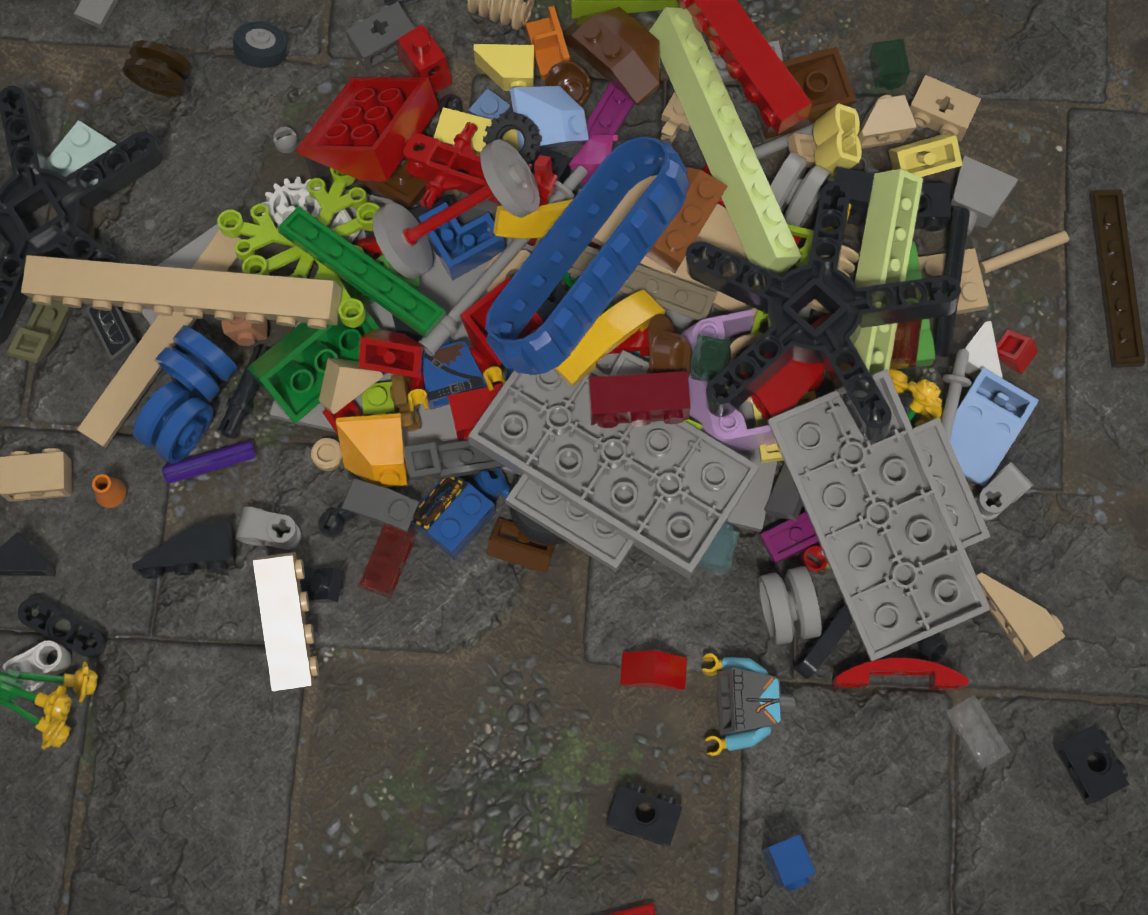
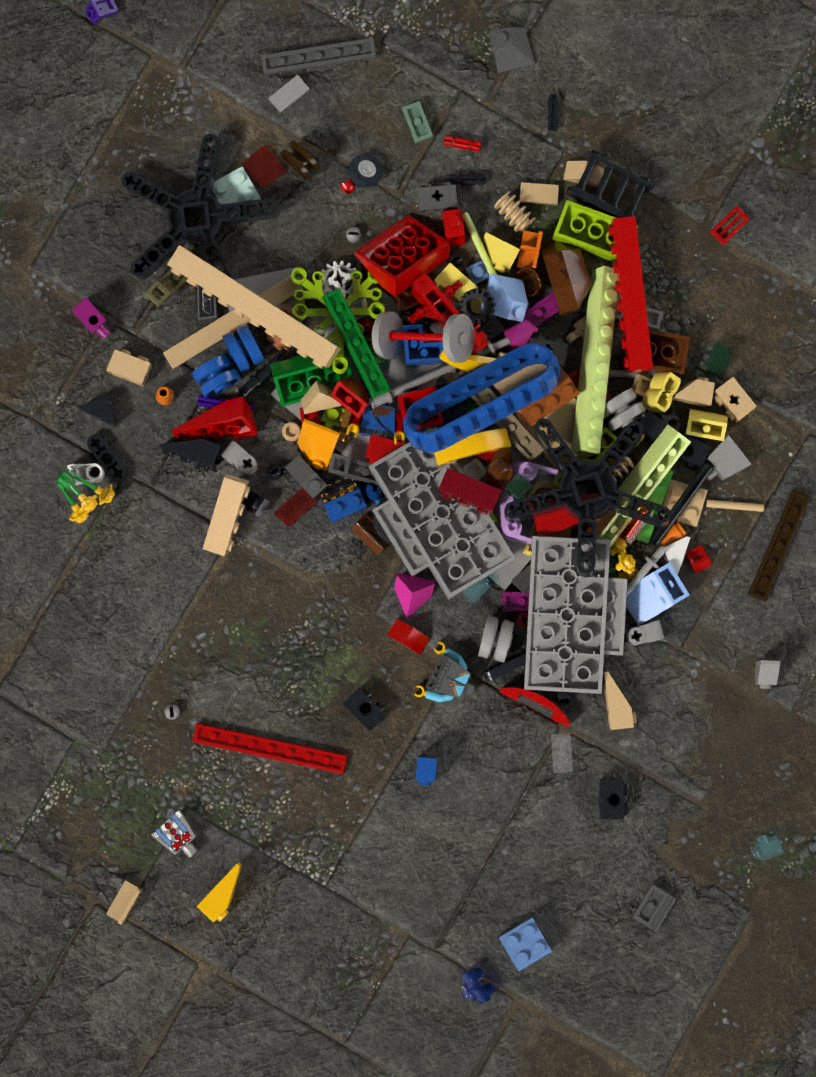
camera: 25 degrees right, 10 degrees up
none -> red wedge [172,397,258,442]
none -> clear red piece [241,145,286,190]
none -> red hinge [339,178,356,194]
none -> dark pink slope [394,573,435,619]
none -> yellowish green bar [462,212,497,275]
none -> orange cone [660,522,687,547]

